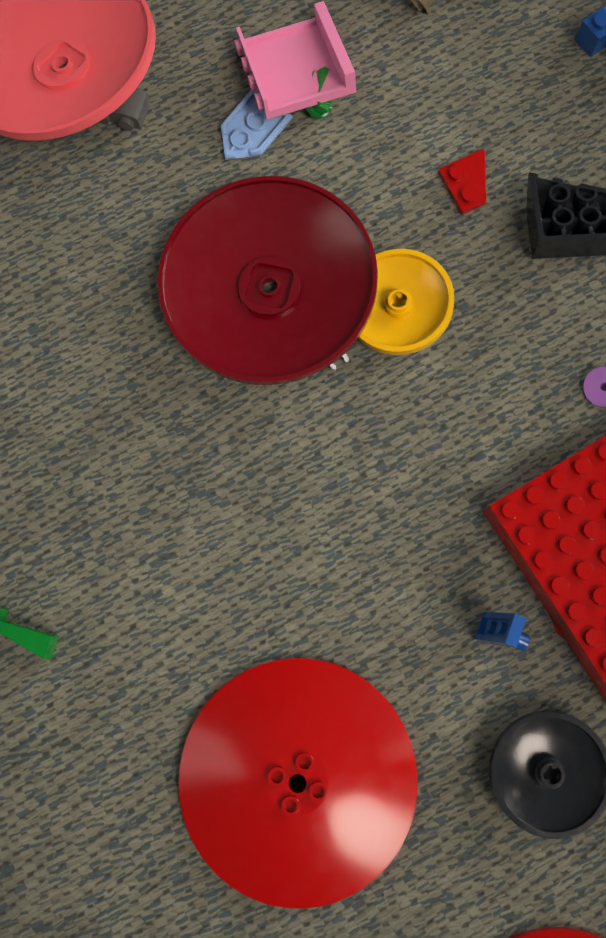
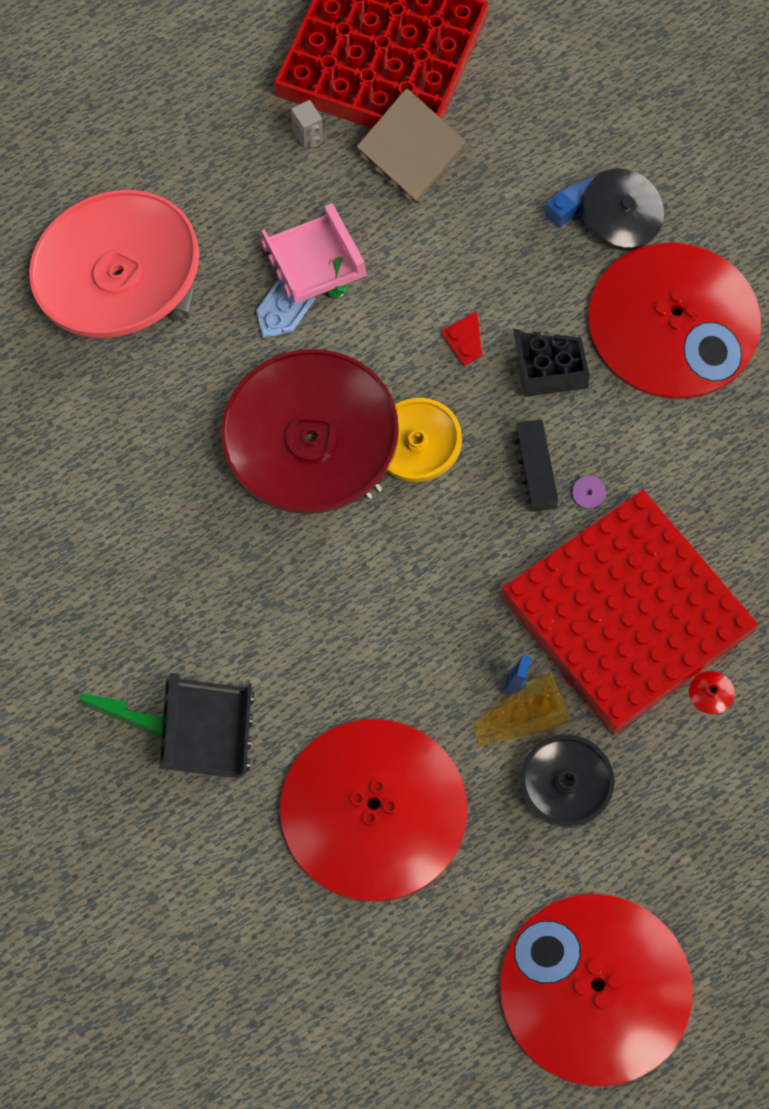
camera: 10 degrees left, 10 degrees down
none -> black panel [159,673,255,778]
none -> clear yellow wedge [473,672,572,747]
none -> black brick [512,419,558,512]

